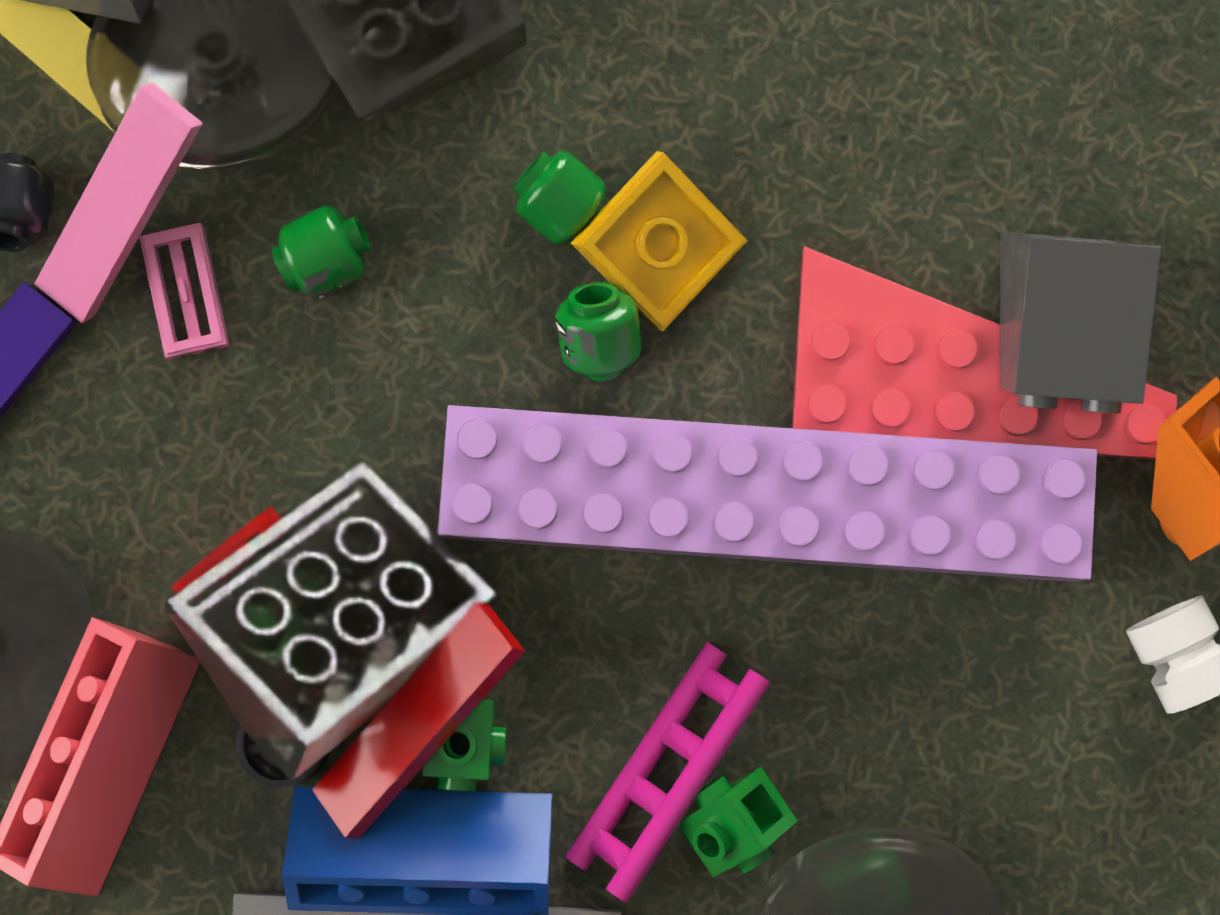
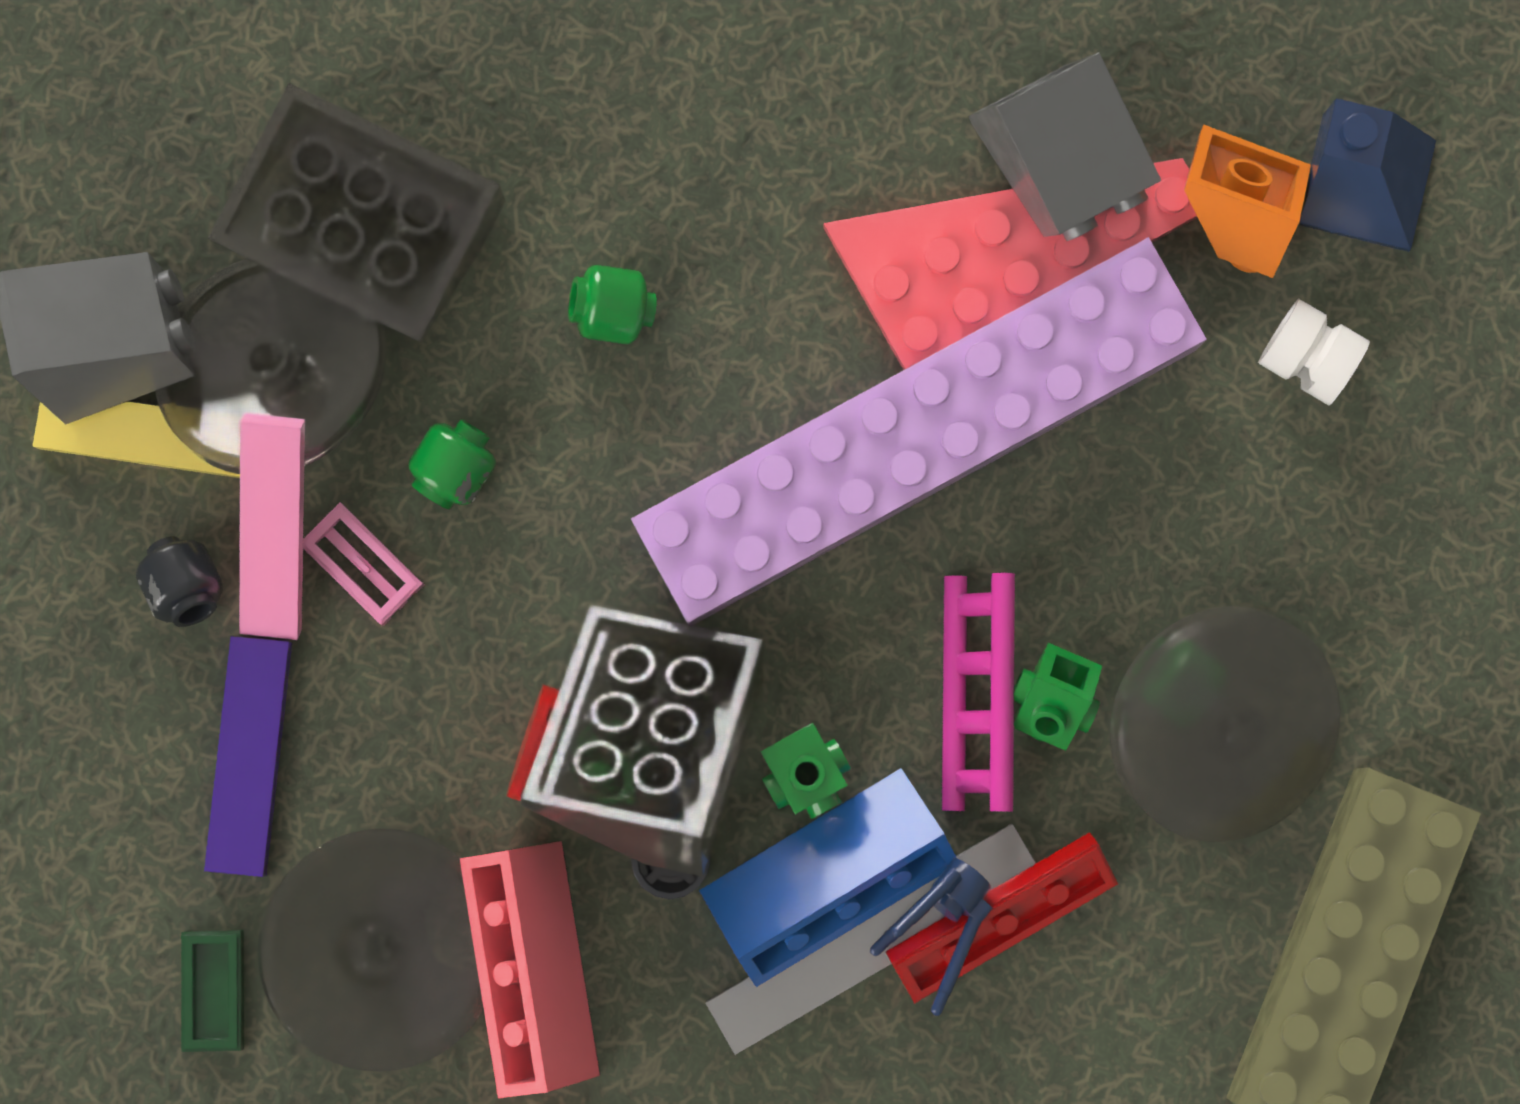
camera: 35 degrees left, 0 degrees up
red tile [312,602,525,839] -> none
green head [555,282,642,381] -> none
yellow tile [571,151,748,332] -> none

